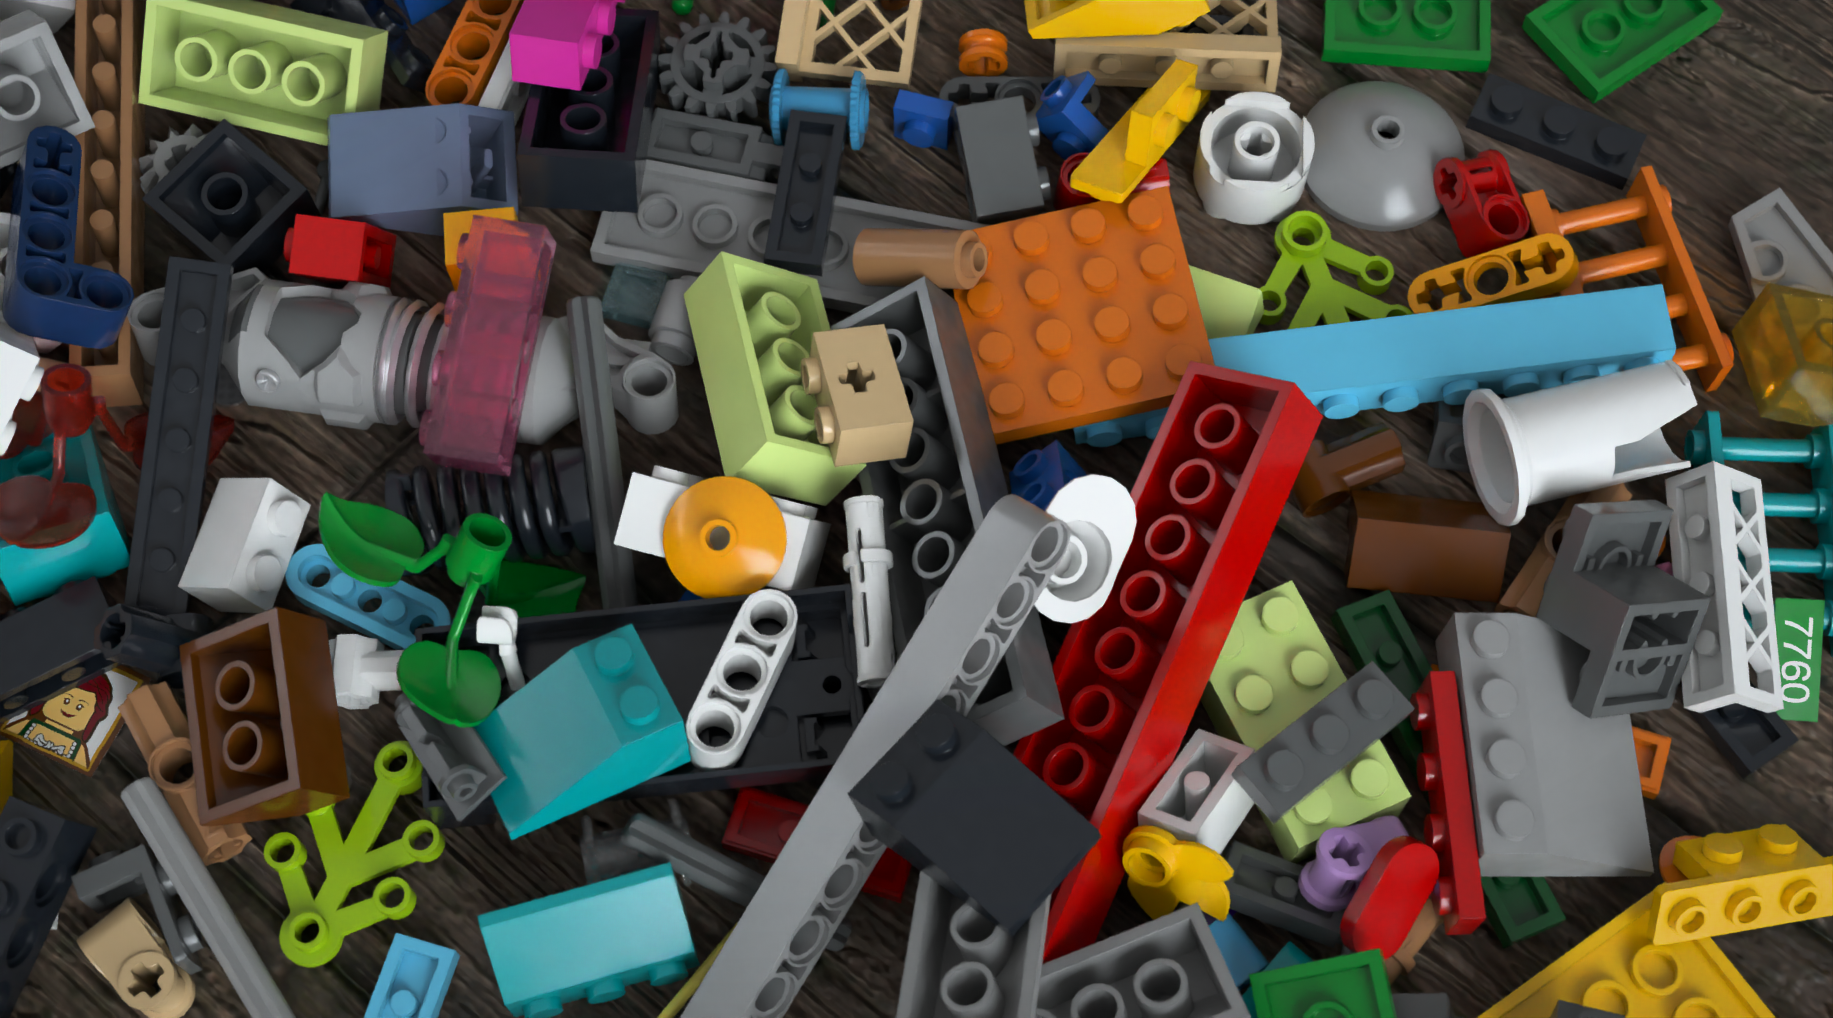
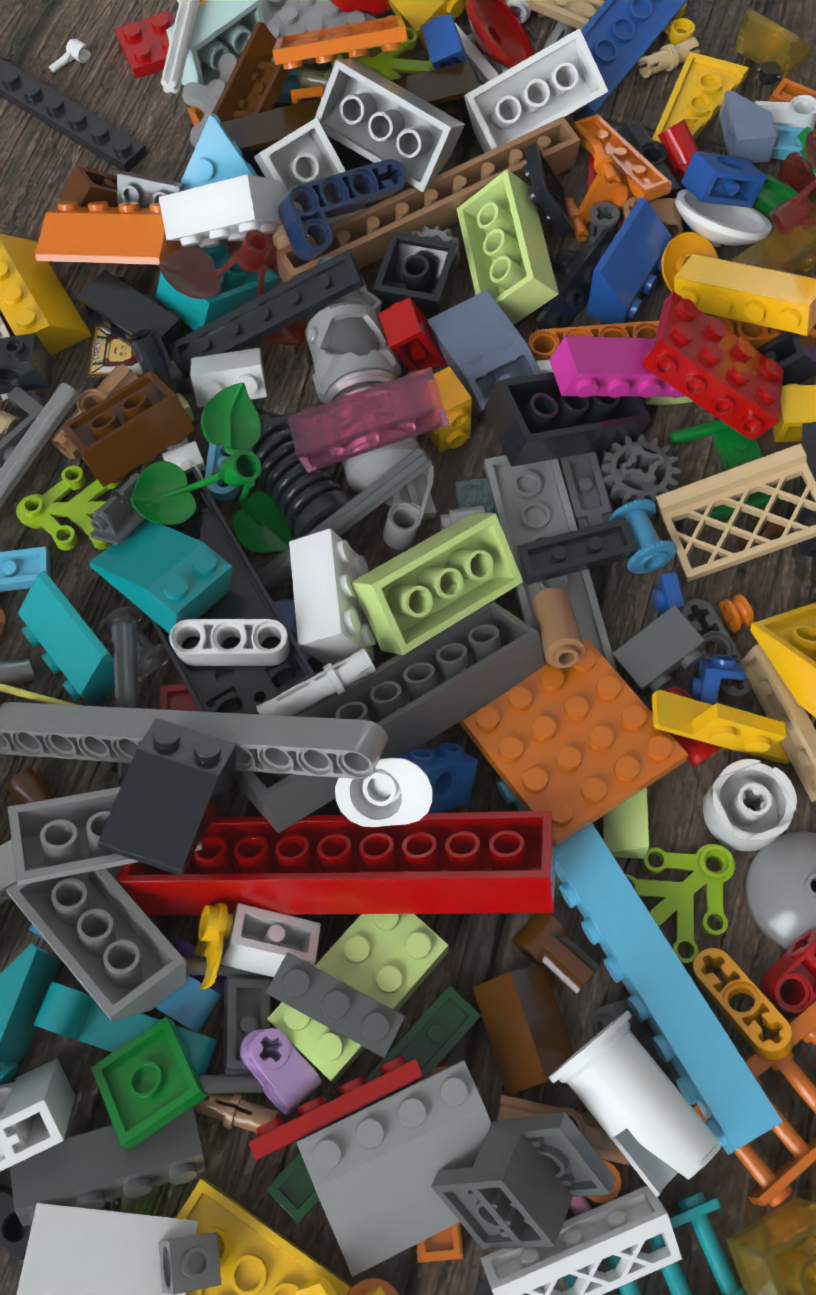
camera: 70 degrees right, 0 degrees up
white hand [476,606,526,691] -> none
light orange dish [663,476,787,599] -> none
tan brick [801,324,914,467] -> none
red tile [1340,836,1440,960] -> none

